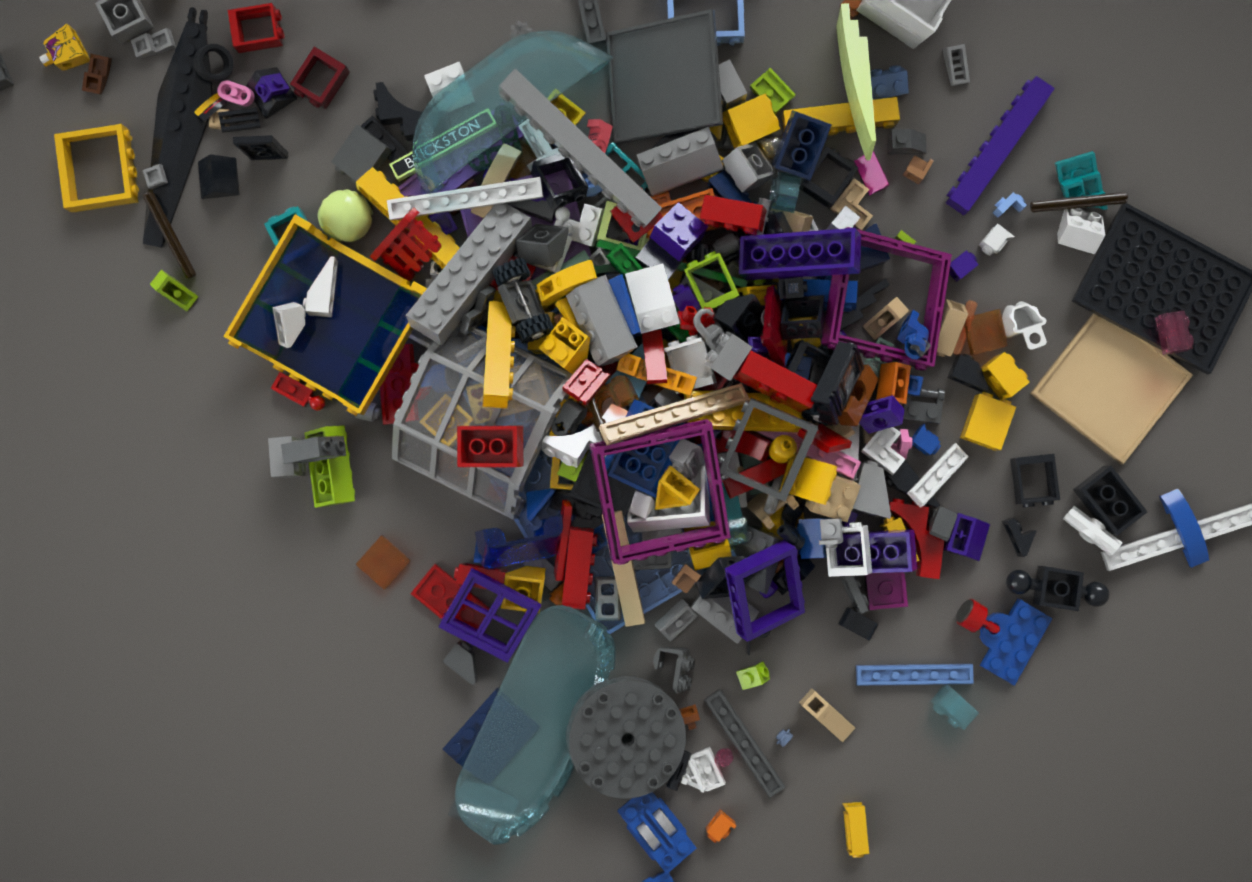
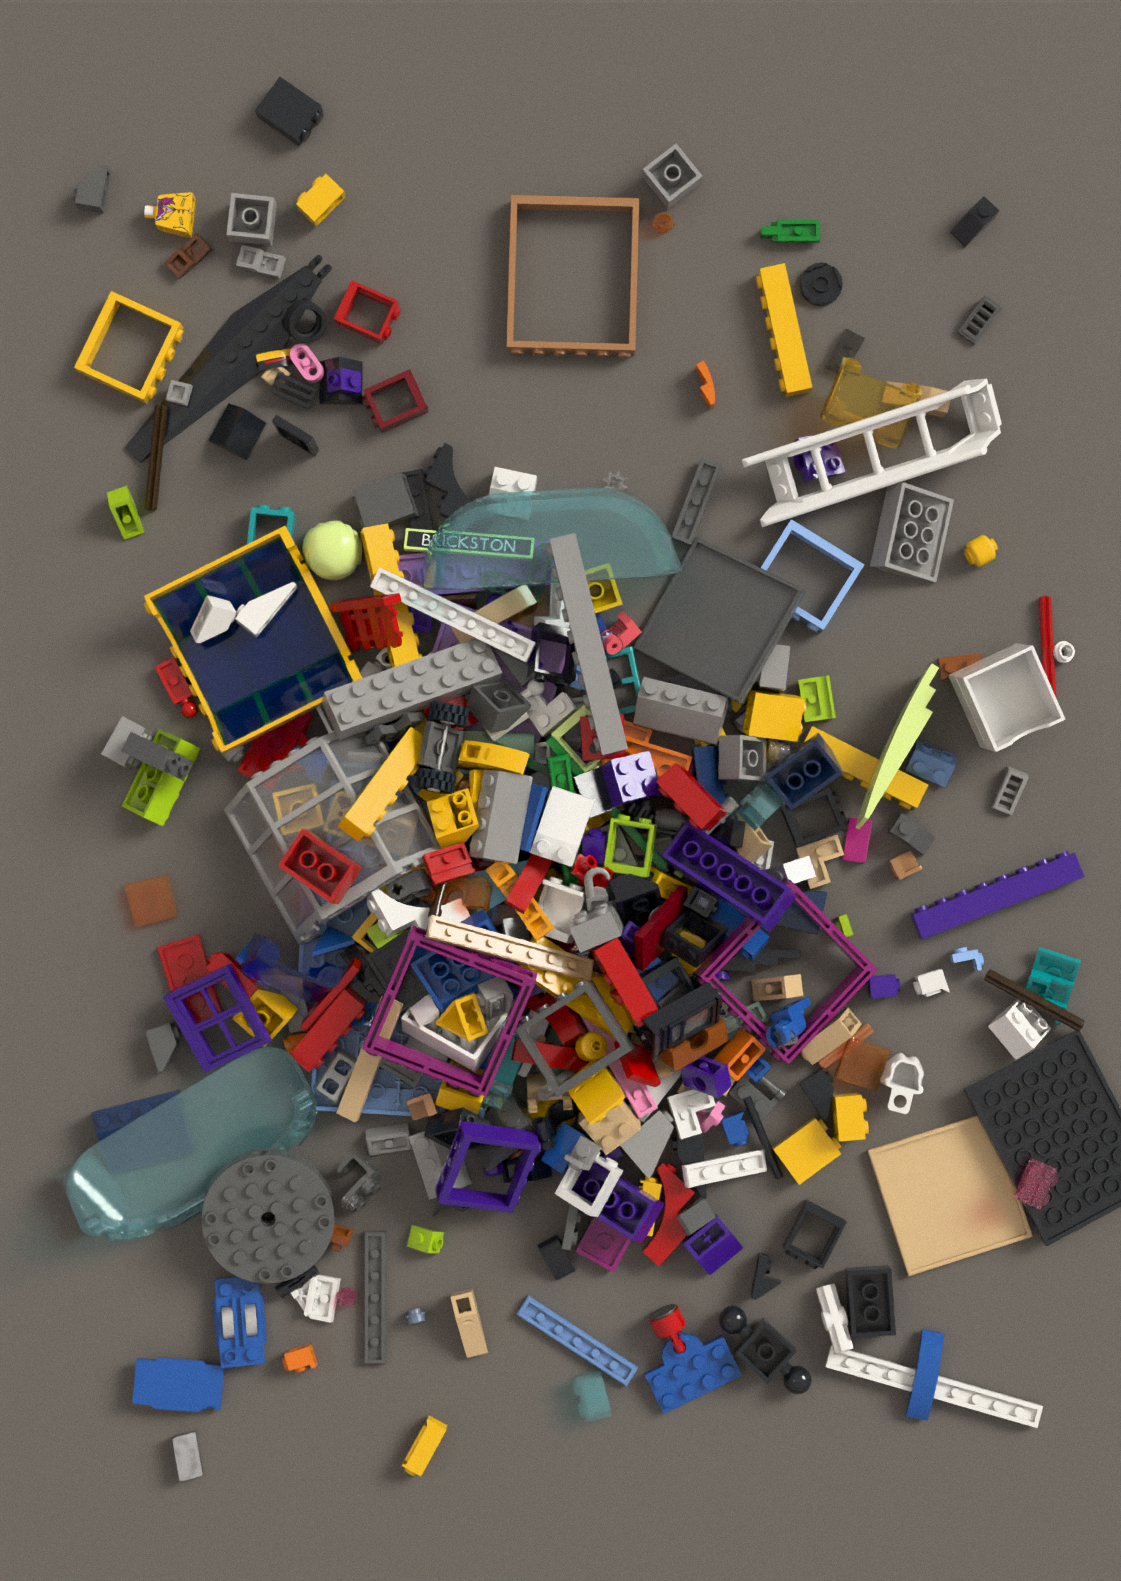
camera: 30 degrees right, 0 degrees up
none -> black bar [743,1096,783,1179]

